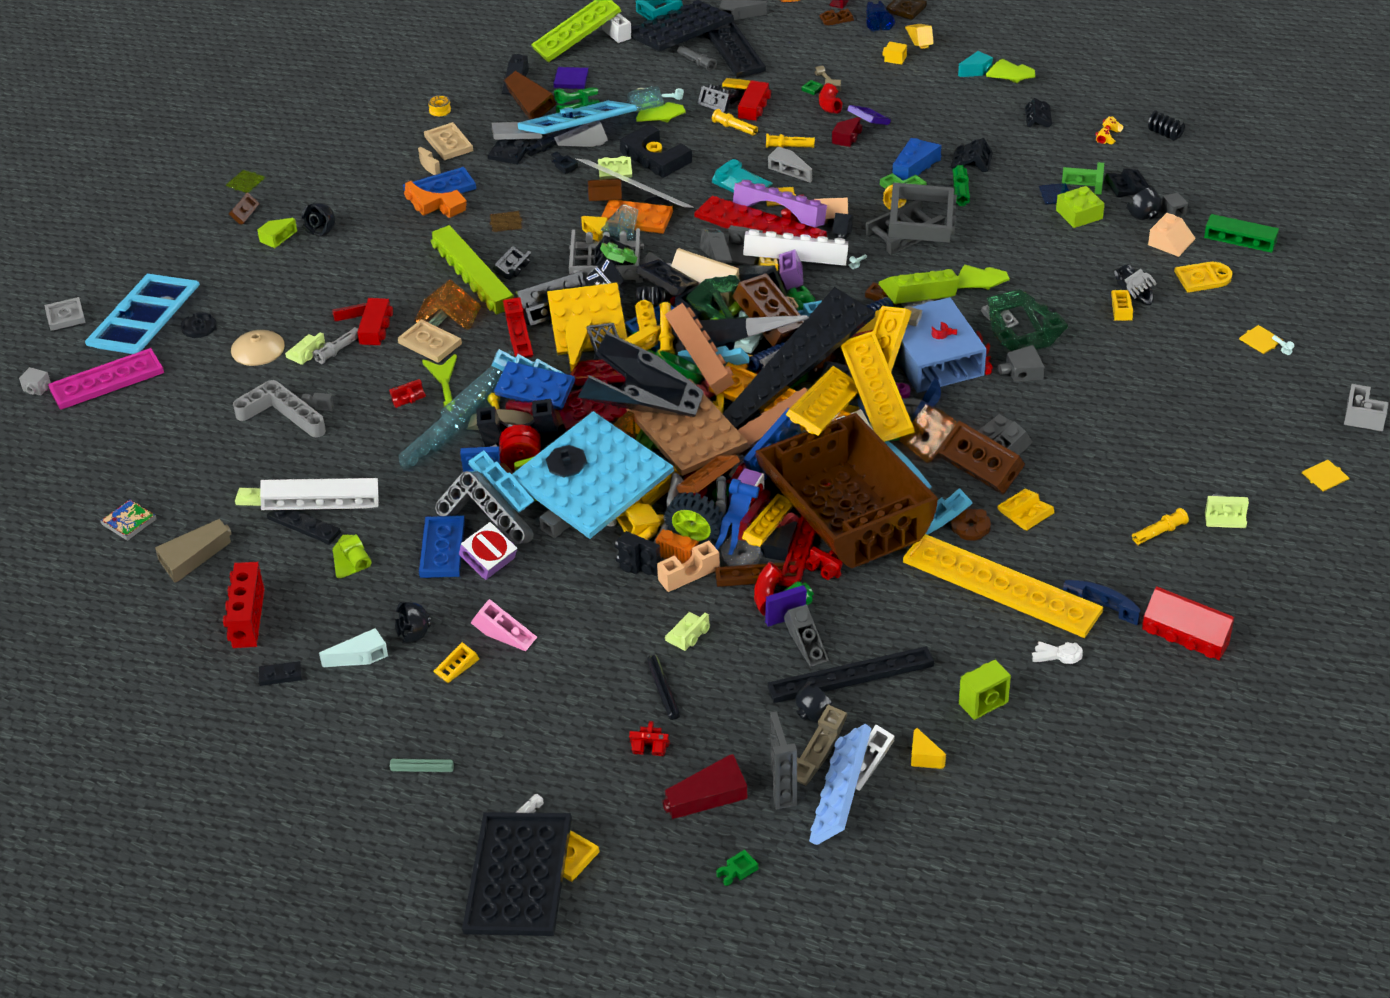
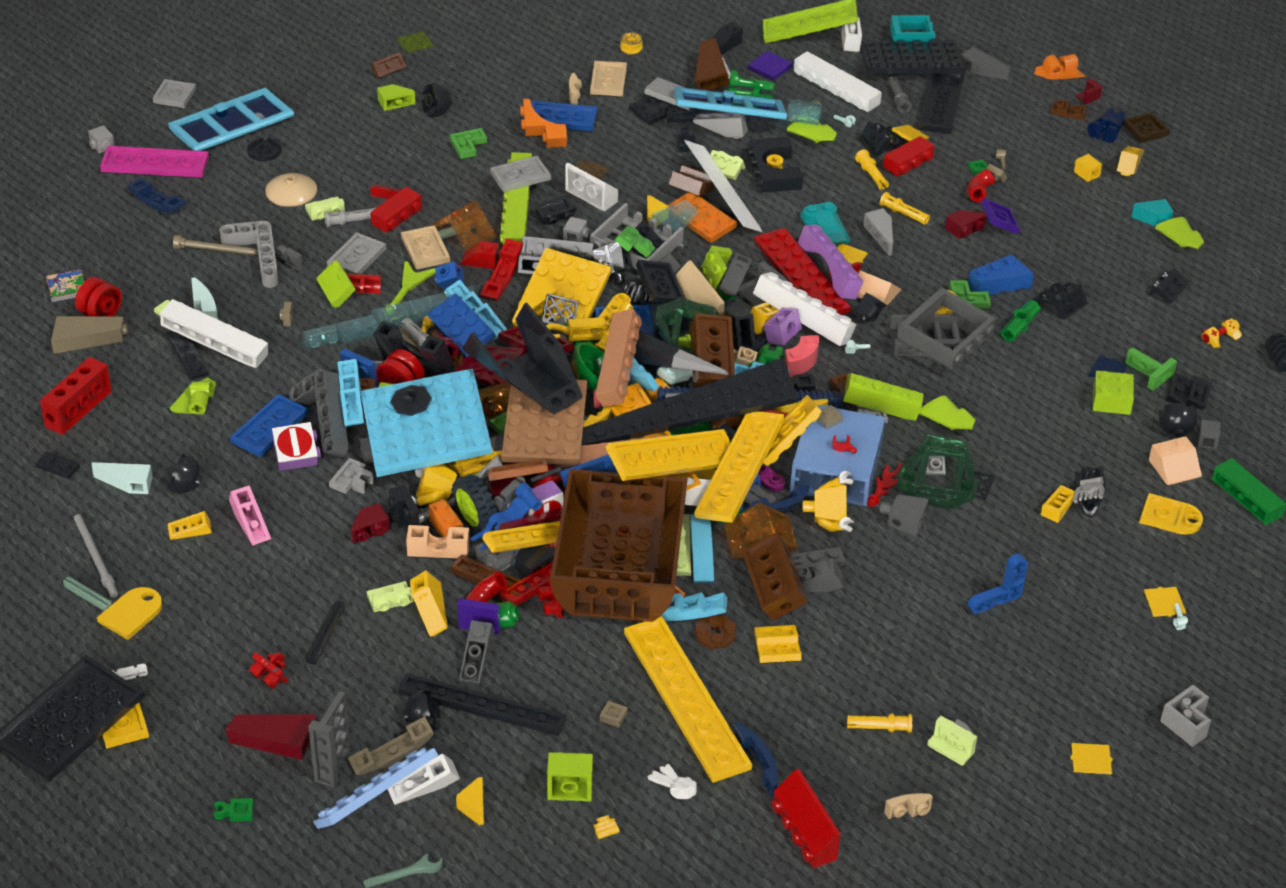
camera: 30 degrees right, 0 degrees up
none -> light grey bar [74,514,118,598]
none -> red wheel [75,276,122,317]
none -> yellow tile [97,587,162,640]
none -> dark blue slope [127,178,187,213]
none -> dark tan piece [173,235,258,255]
none -> light aqua slope [192,278,218,320]
none -> dark tan plate [280,302,293,326]
none -> lime piece [316,260,355,308]
none -> light grey plate [327,232,386,275]
none -> light grey plate [329,458,374,494]
none -> dark red slope [351,503,390,544]
none -> sand green piece [363,854,443,888]
none -> light grey pin [401,318,429,347]
none -> yellow slope [410,571,448,637]
none -> blue brick [434,261,464,290]
none -> bright green plate [450,128,487,159]
none -> red slope [460,241,499,270]
none -> light grey tile [490,156,551,192]
none -> light grey brick [563,217,589,241]
none -> white slope [566,163,618,211]
none -> yellow plate [594,815,619,839]
none -> dark tan plate [600,701,628,728]
none -> lime bracket [699,246,732,290]
none -> coral brick [784,335,819,377]
none -> white brick [794,52,882,112]
none -> yellow torso [803,471,854,532]
none -> tan slope [884,793,933,819]
none -> blue beam [968,553,1028,614]

